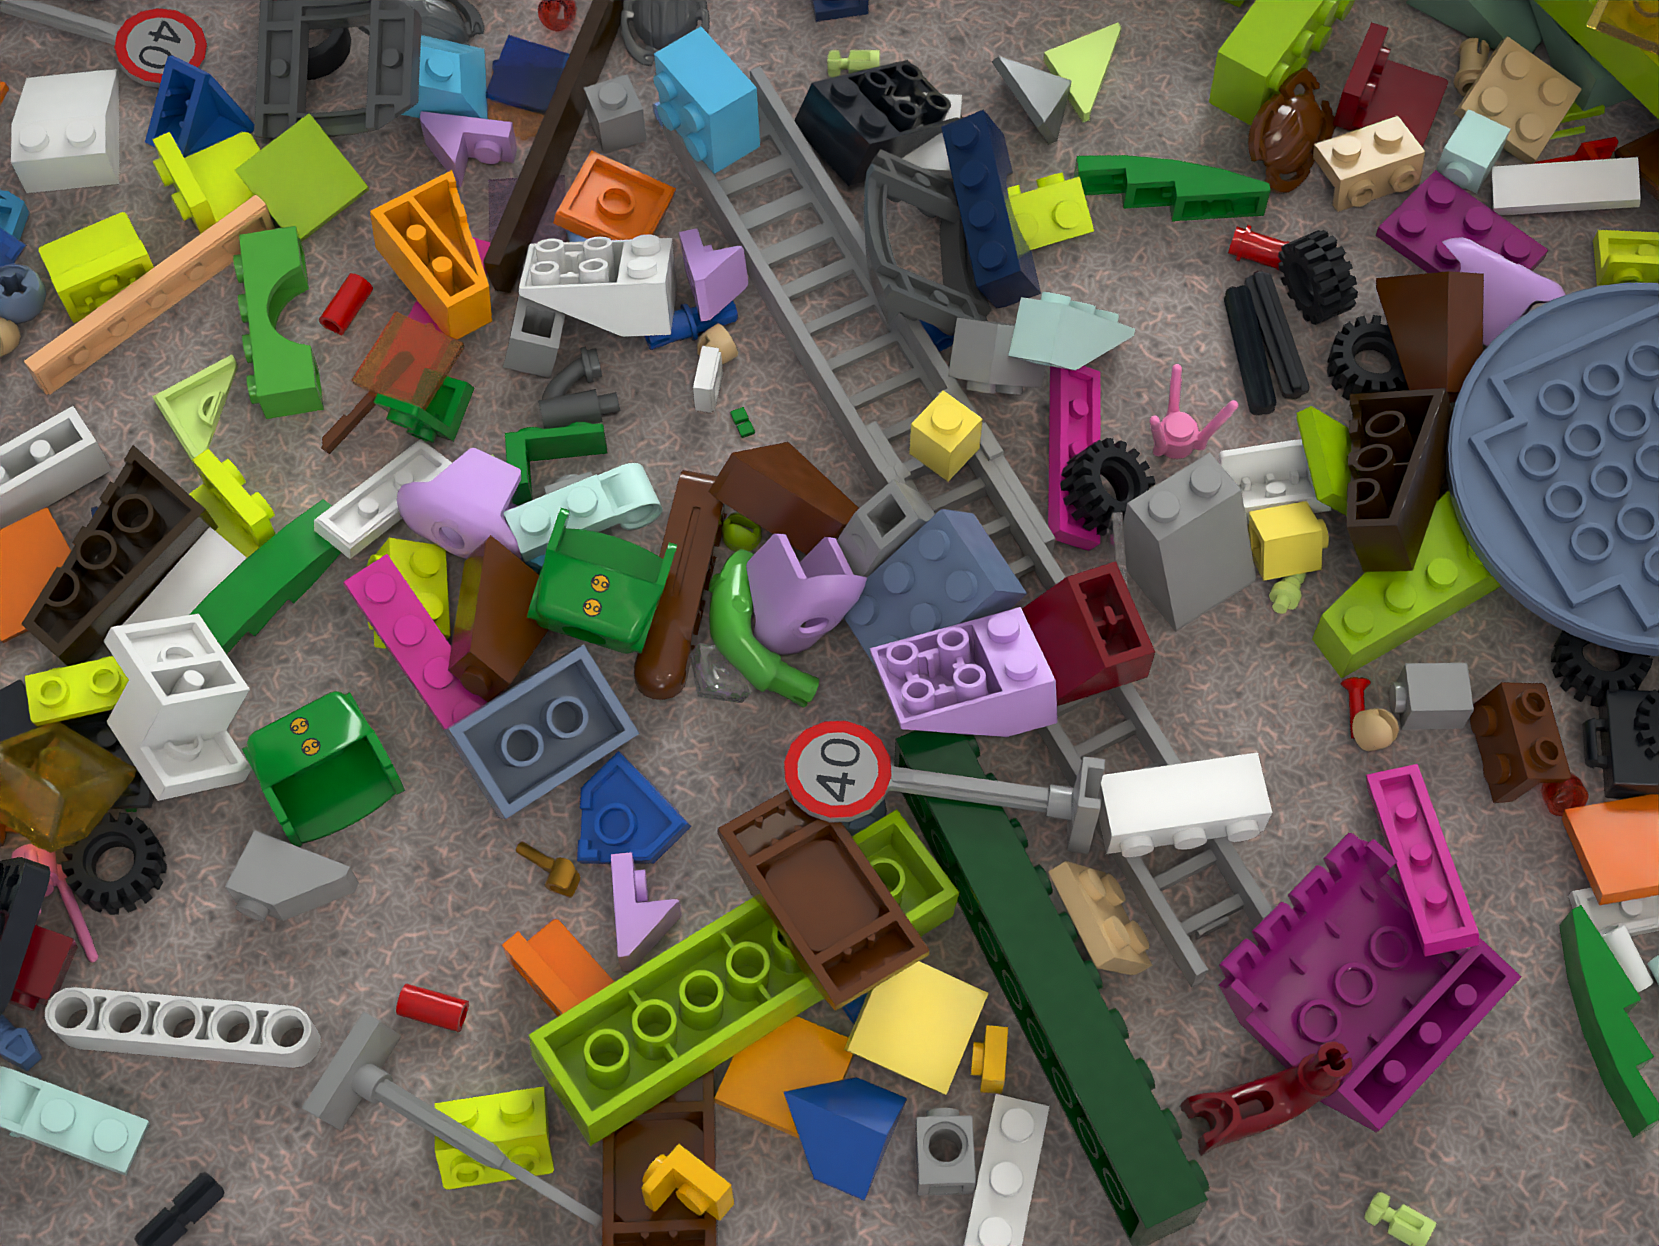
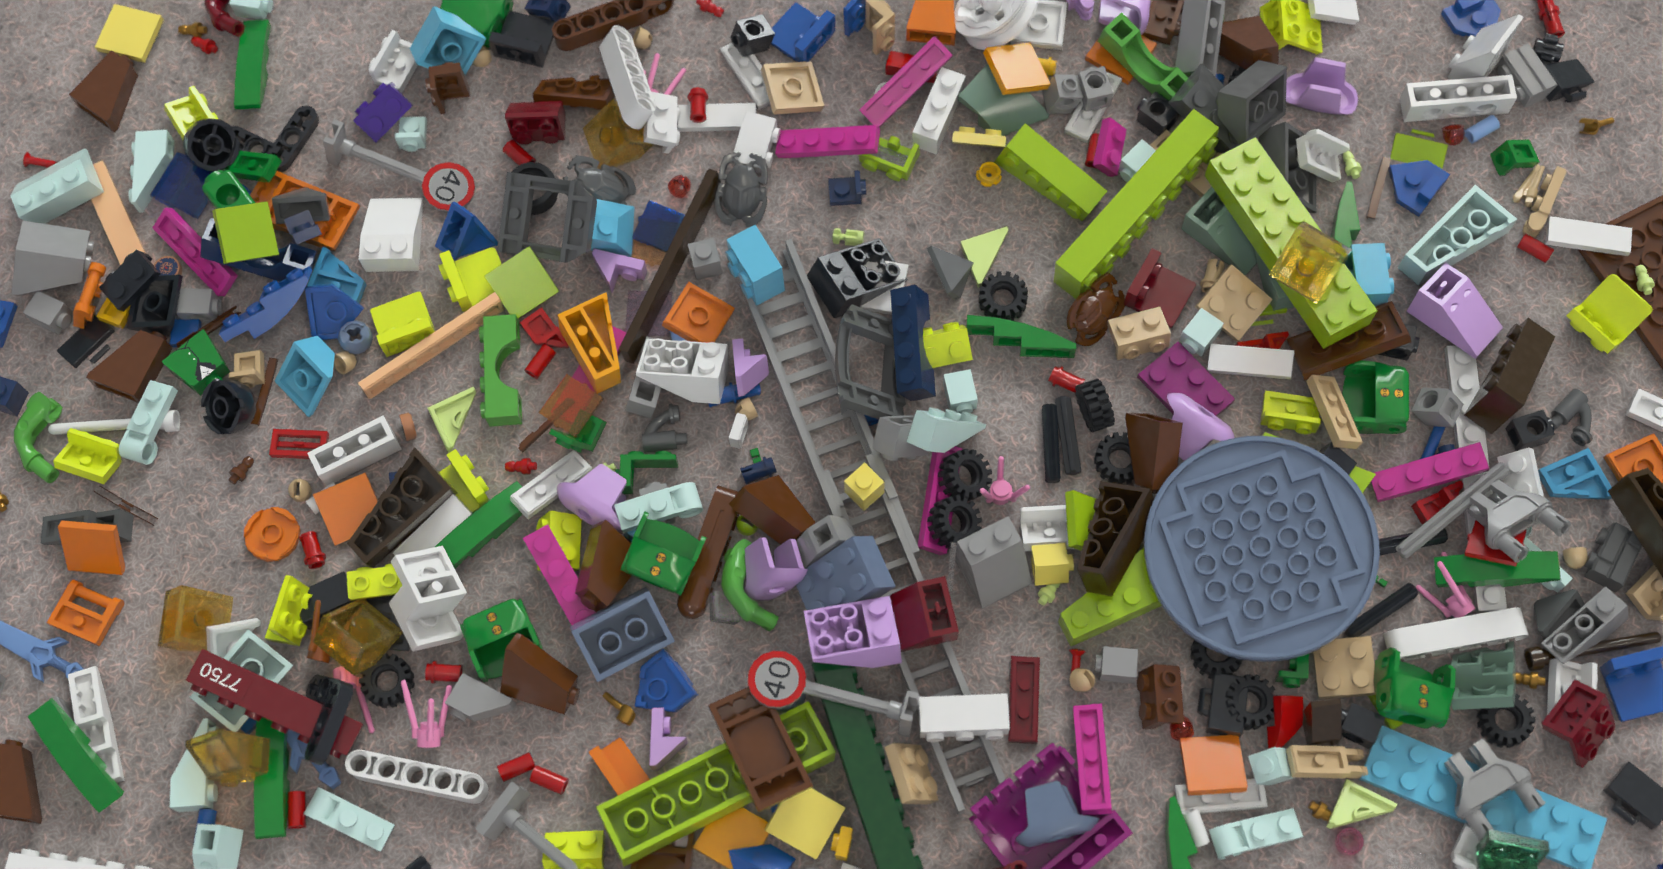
camera: 10 degrees right, 5 degrees up
none -> nougat tile [399,412,417,441]
none -> bright pink plant [401,680,452,748]
none -> red pin [425,661,463,684]
none -> red piece [497,752,536,782]
none -> reddish brown slope [500,633,580,715]
none -> red piece [505,458,537,475]
none -> red slope [520,307,569,348]
none -> dark blue pin [740,456,777,485]
none -> black tyre [938,449,992,502]
none -> light aqua brick [943,369,978,414]
none -> black tyre [979,271,1028,321]
none -> dark red tile [1008,656,1040,744]
none -> sand blue piece [1015,781,1099,847]

